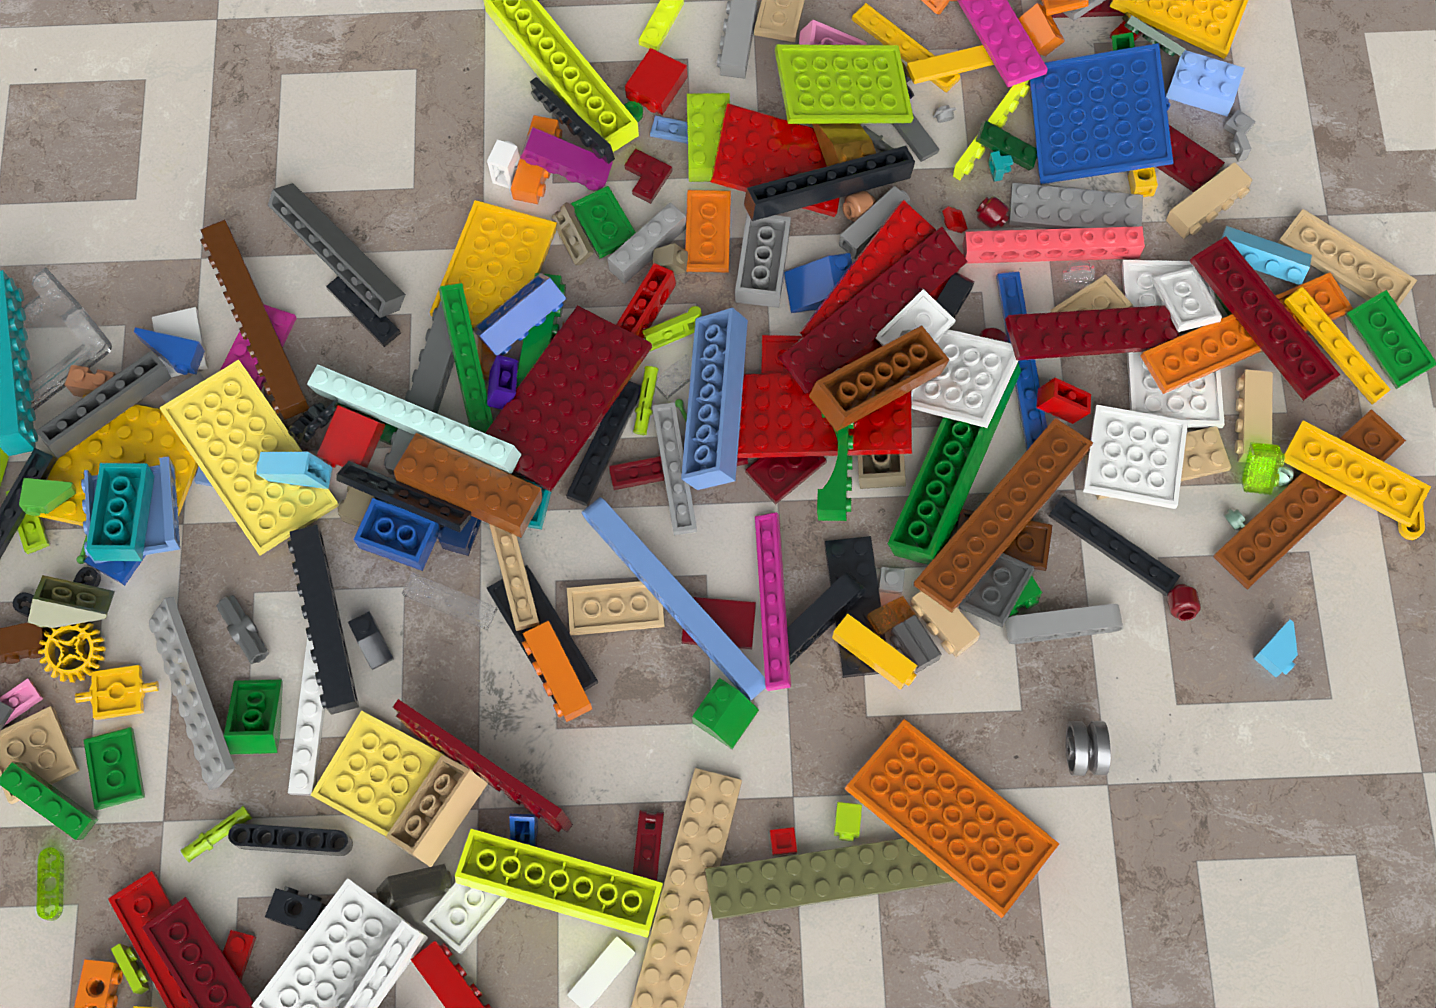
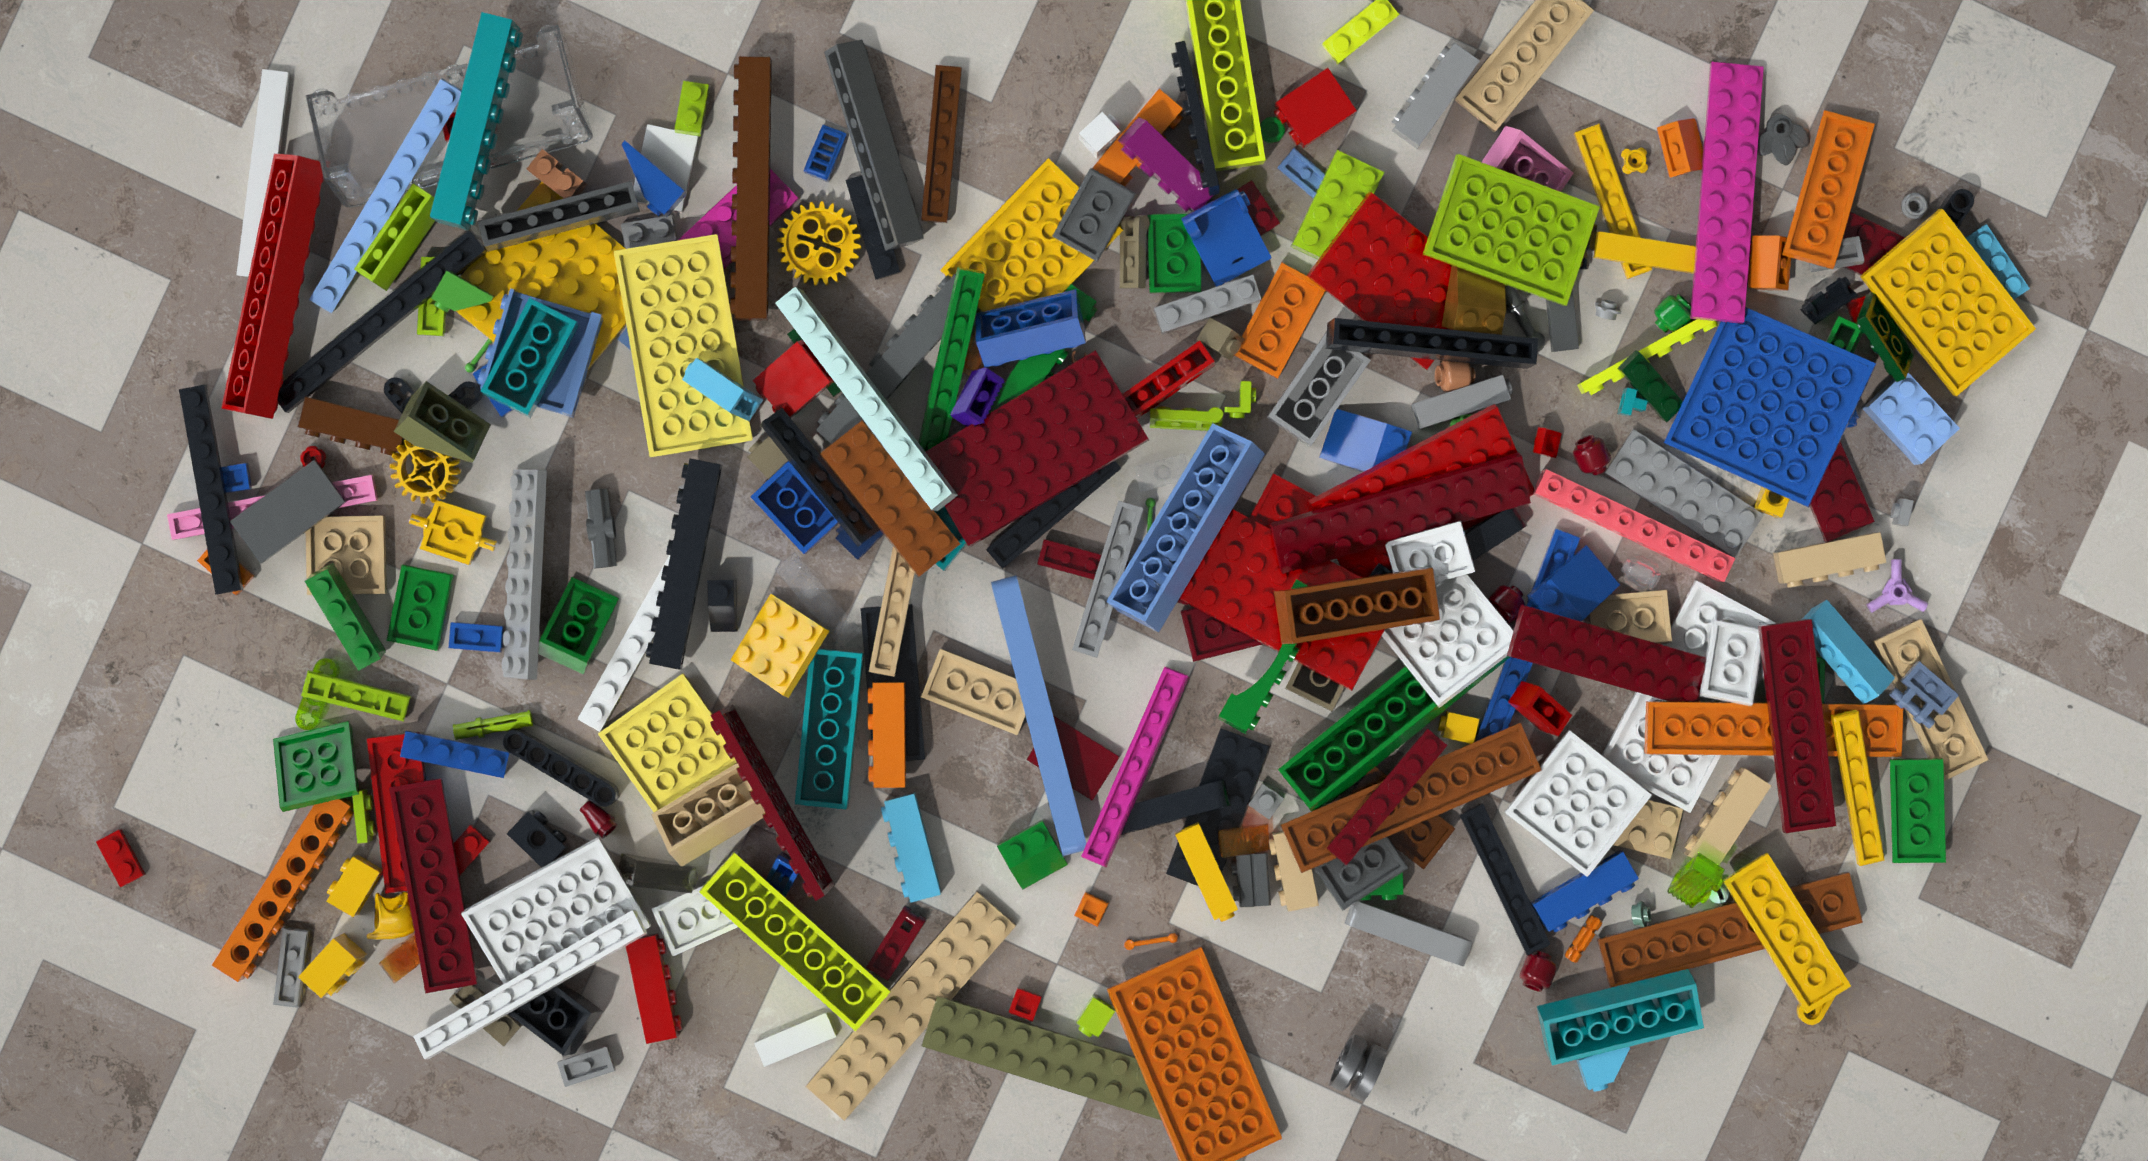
camera: 25 degrees right, 20 degrees up
black hinge [288,398,338,446] -> none
lime pin [633,366,659,435] -> none
light grey plate [1224,110,1256,135] -> none
none -> green plate [273,721,359,812]
none -> lime plate [301,670,411,722]
none -> blue brick [400,731,509,778]
none -> blue plate [448,622,504,652]
none -> dark red cone [579,800,618,839]
none -> lime plate [674,81,709,137]
none -> yellow plate [730,594,829,698]
none -> yellow gear [777,201,862,286]
none -> teal brick [795,648,864,810]
none -> blue slope [803,124,847,183]
none -> medium azure brick [881,792,942,903]
none -> reddish brown plate [921,65,962,224]
none -> dark grey tile [1052,168,1136,262]
none -> orange tile [1074,892,1109,927]
none -> orange hinge [1124,933,1178,950]
none -> blue door [1181,189,1272,287]
none -> lime bracket [1224,381,1256,419]
none -> dark red plate [1326,729,1448,865]
none -> yellow brick [1438,711,1479,744]
none -> blue slope [1526,545,1620,621]
none -> blue brick [1531,850,1639,932]
none -> teal brick [1537,969,1704,1066]
none -> orange axle [1565,915,1602,963]
none -> yellow plate [1621,148,1648,174]
none -> green head [1654,294,1692,333]
none -> black hinge [1800,277,1858,325]
none -> lavender piece [1866,559,1928,613]
none -> sand blue plate [1889,661,1959,729]

